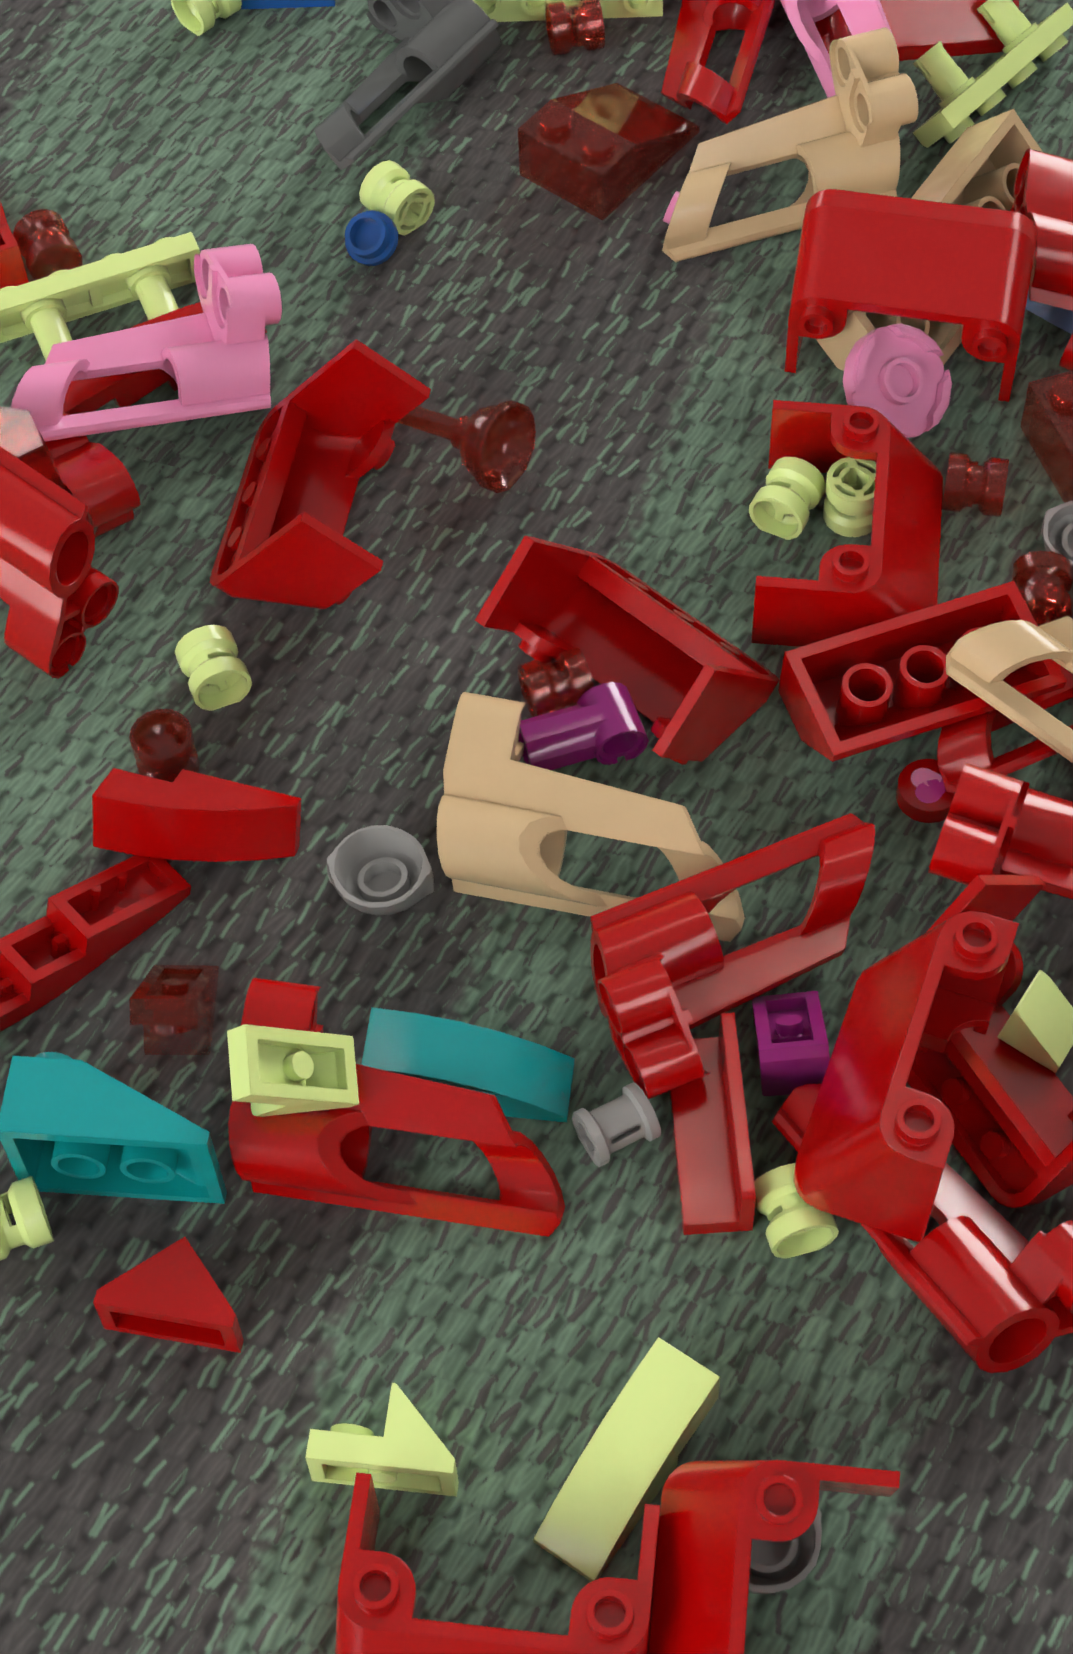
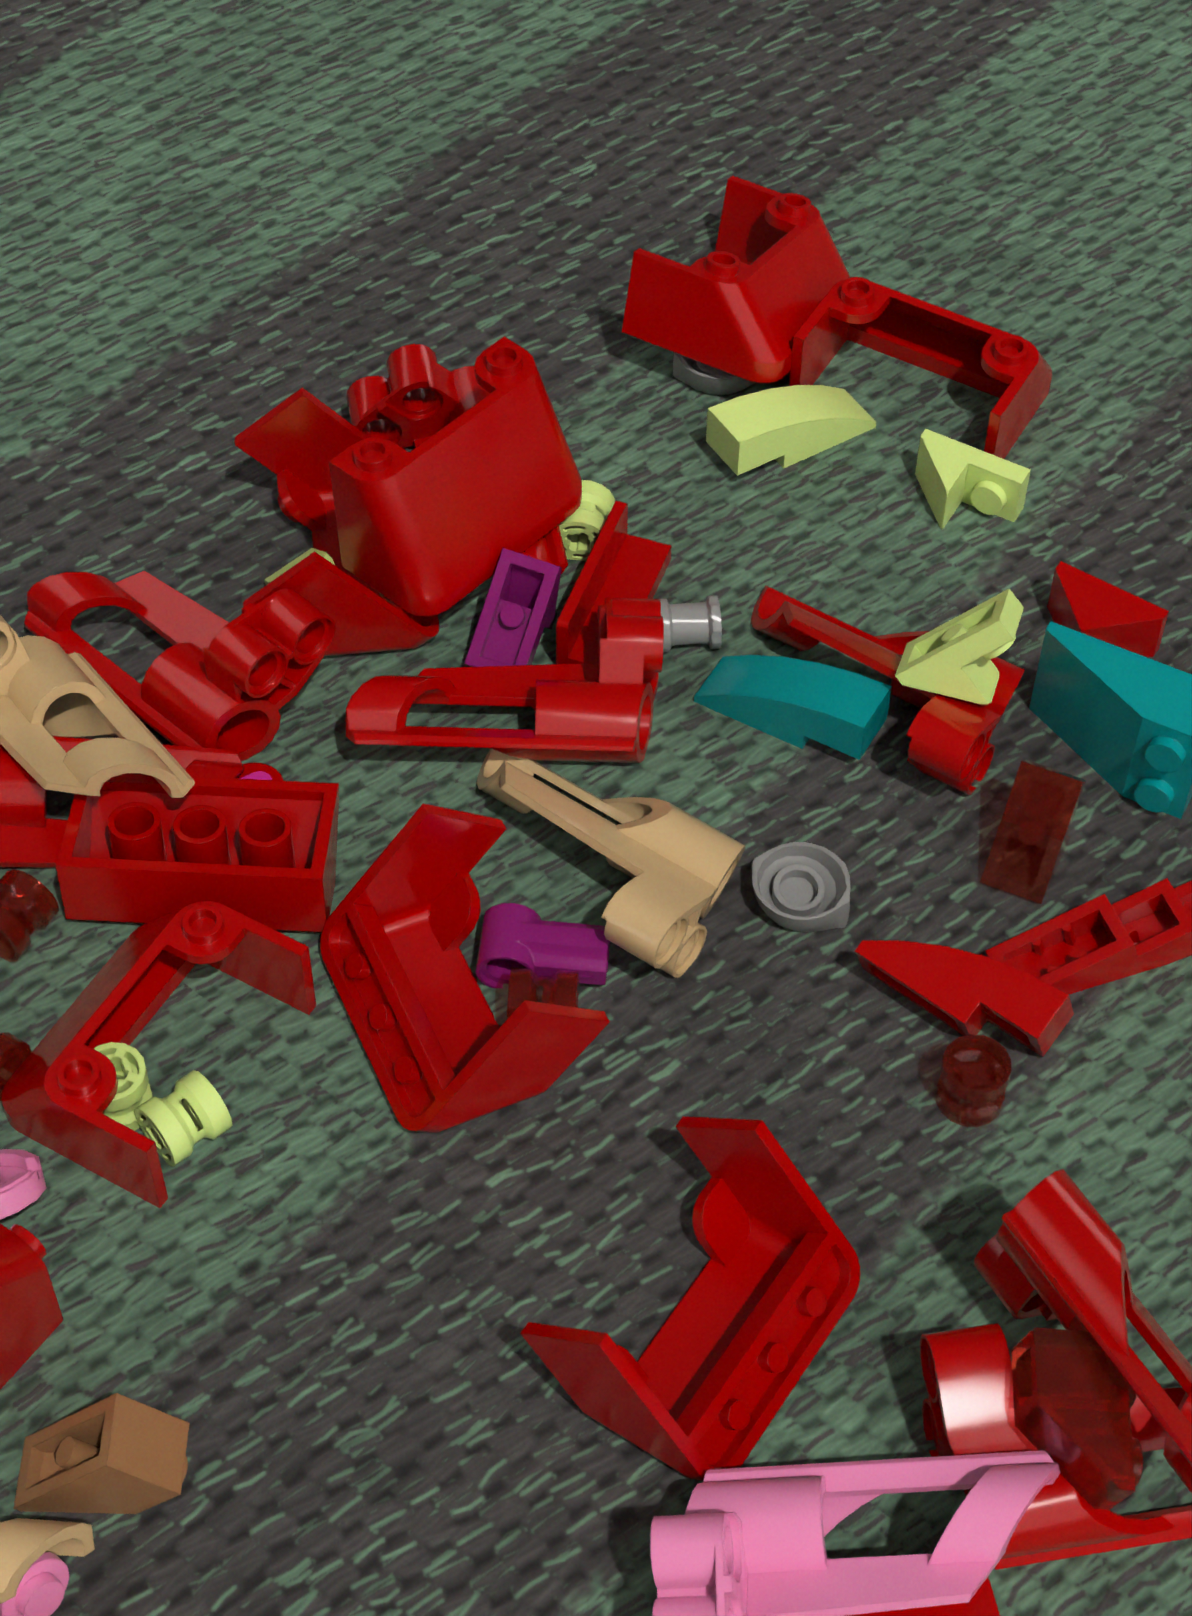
camera: 160 degrees left, 5 degrees down
yellowish green wheel [175,625,252,711] -> none
clear red piece [397,400,536,493] -> none
none -> medium nougat slope [13,1393,190,1514]

